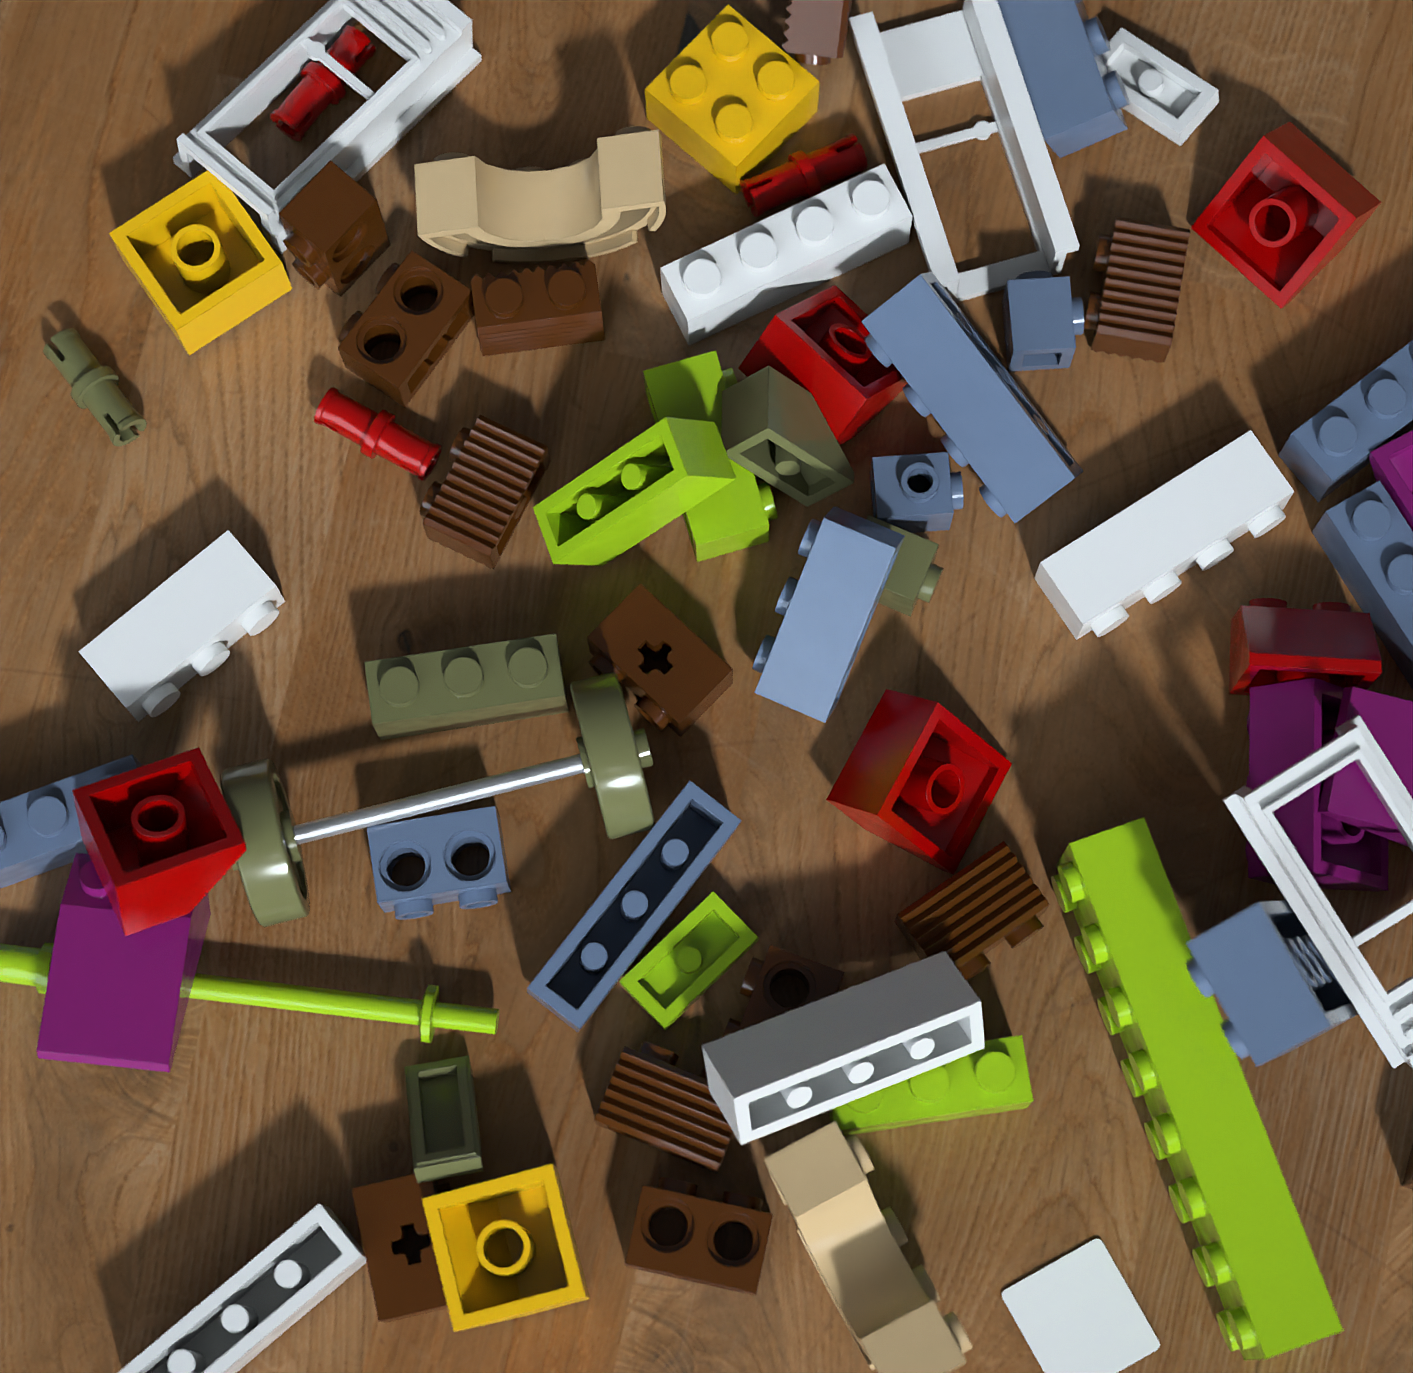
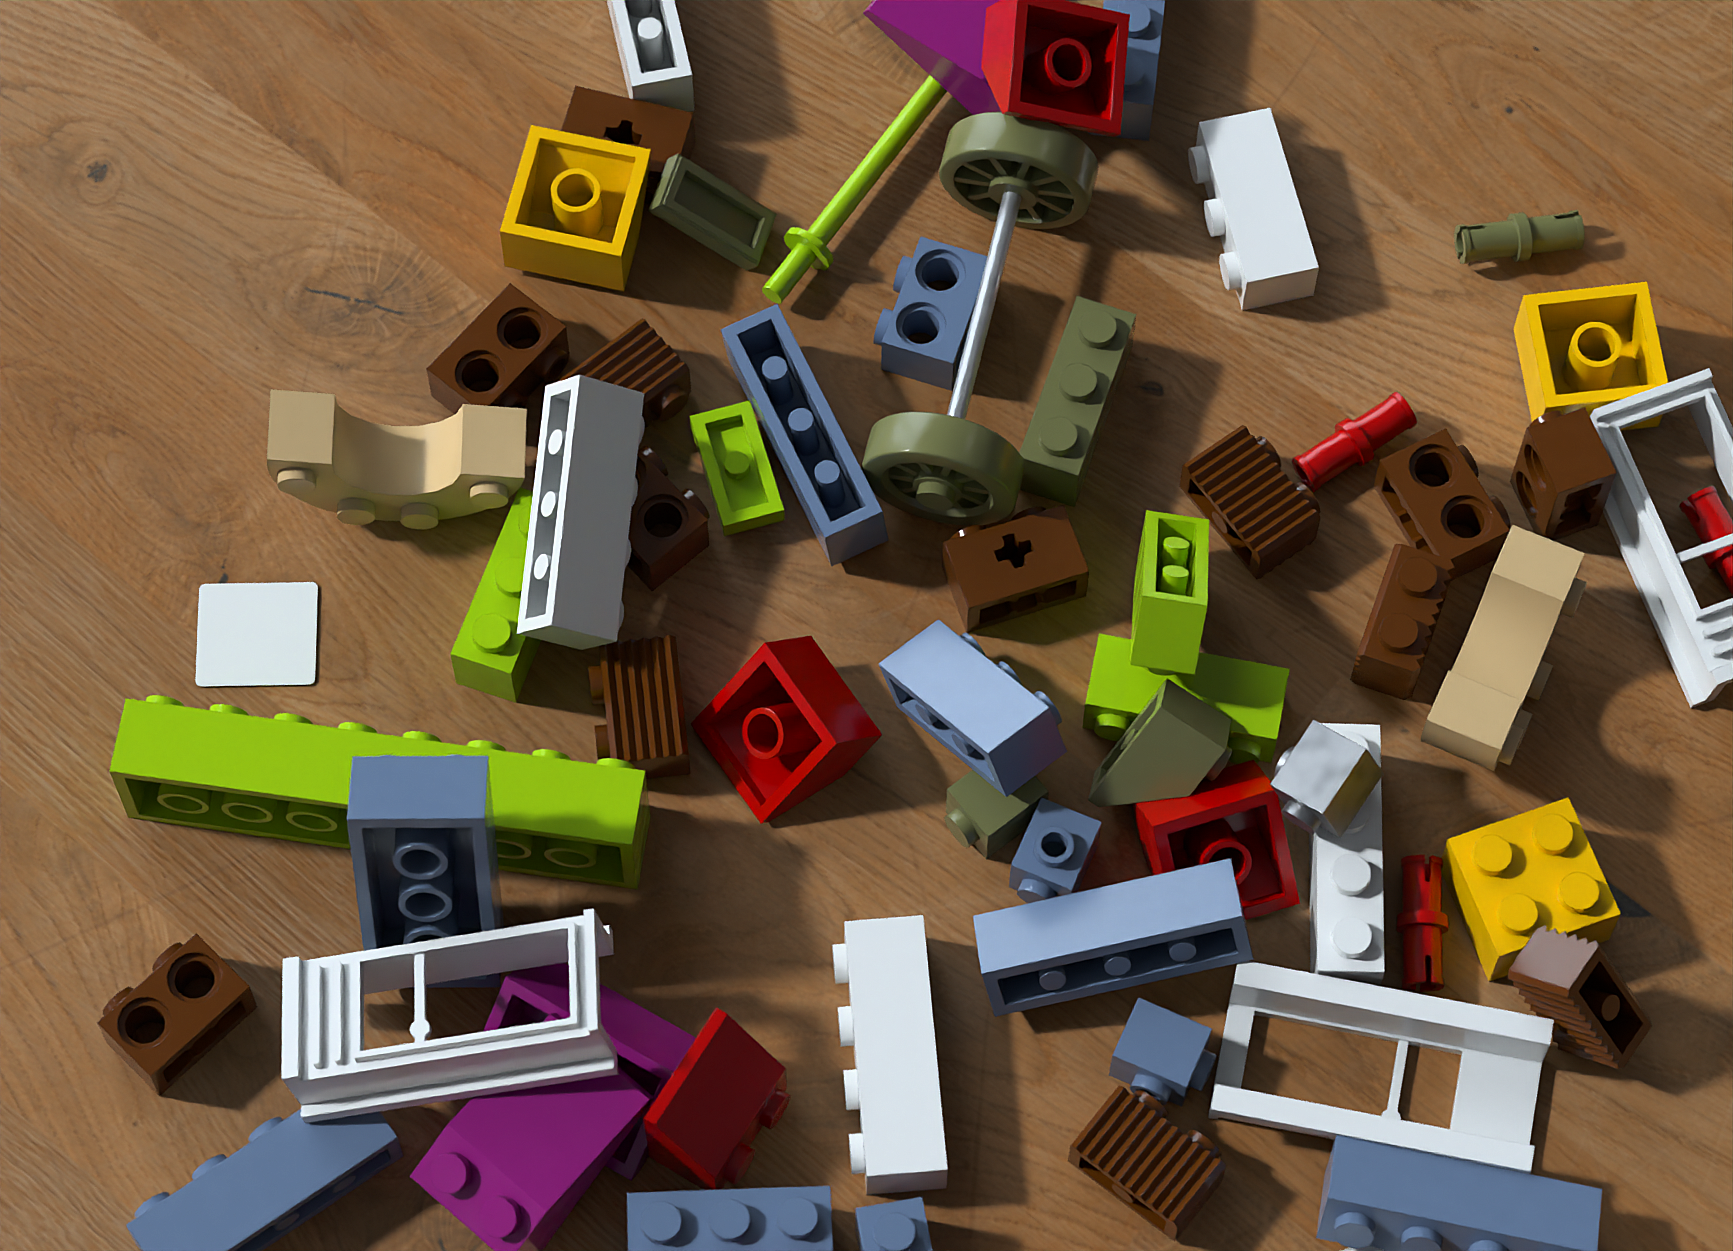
camera: 115 degrees right, 10 degrees down
none -> brick [1270,720,1384,838]

